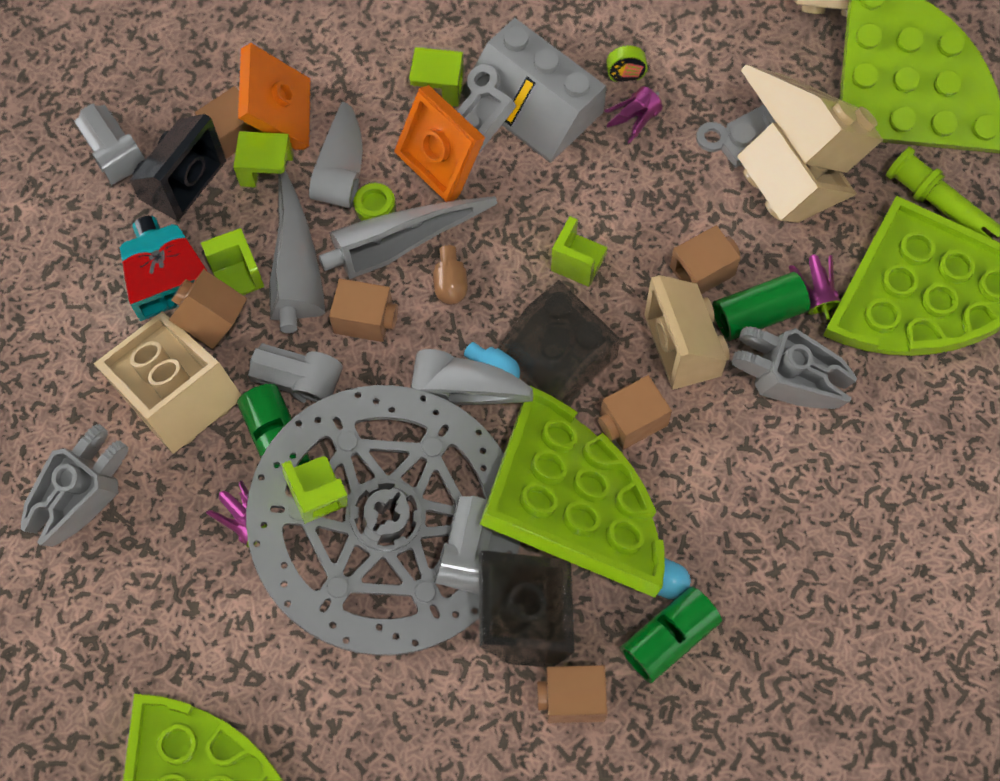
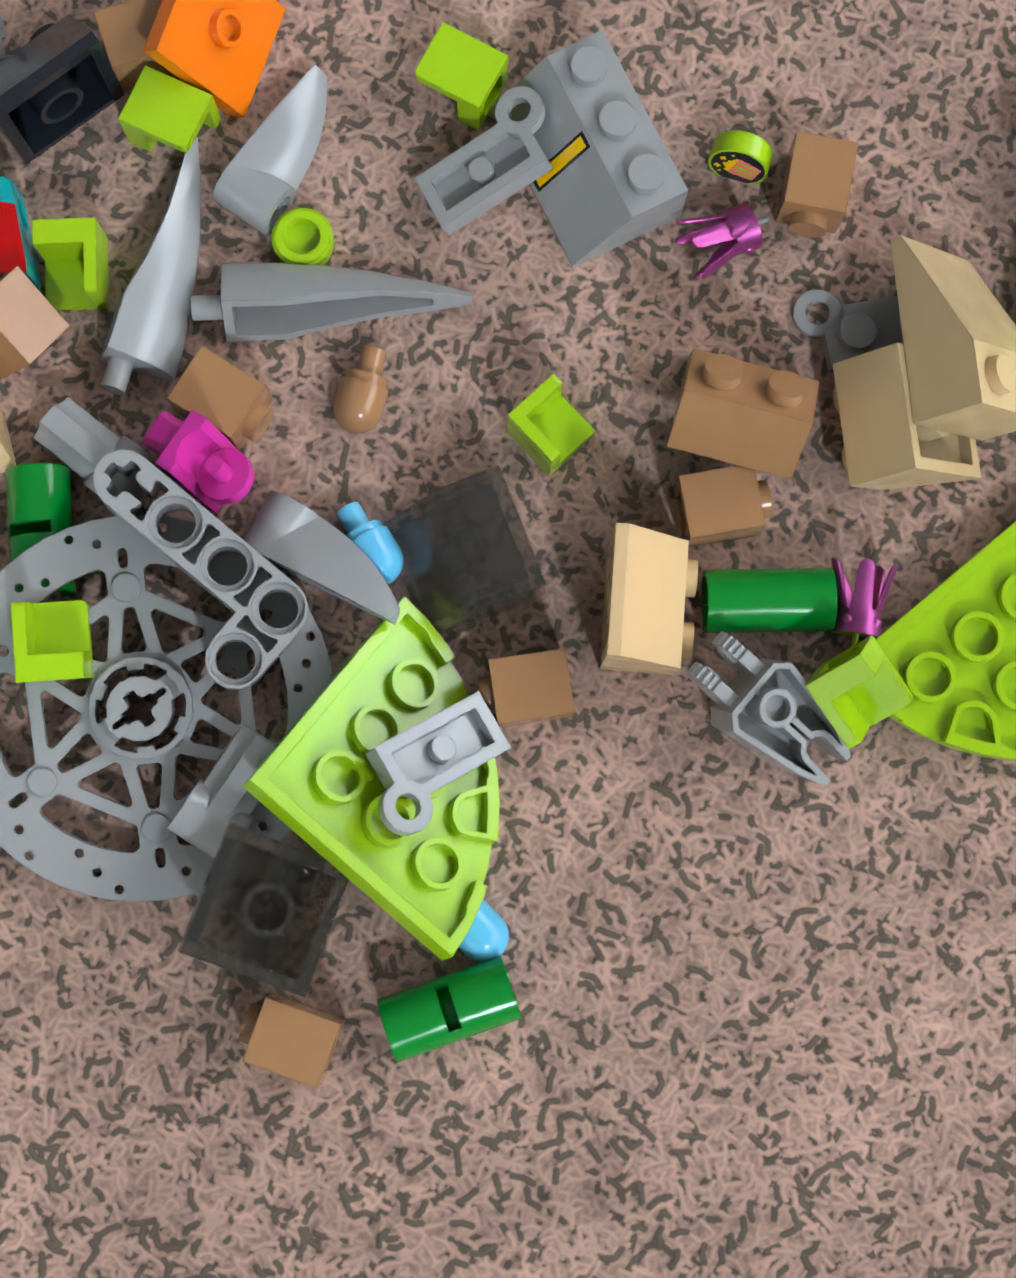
camera: 15 degrees right, 15 degrees up
orange plate [394,85,486,202] -> none
none -> light grey beam [93,449,308,691]
none -> dark pink hips [143,410,254,514]
none -> hinge [365,691,511,836]
none -> medium nougat slope [667,348,819,479]
none -> medium nougat brick [775,131,859,238]
none -> lime panel [805,635,913,749]

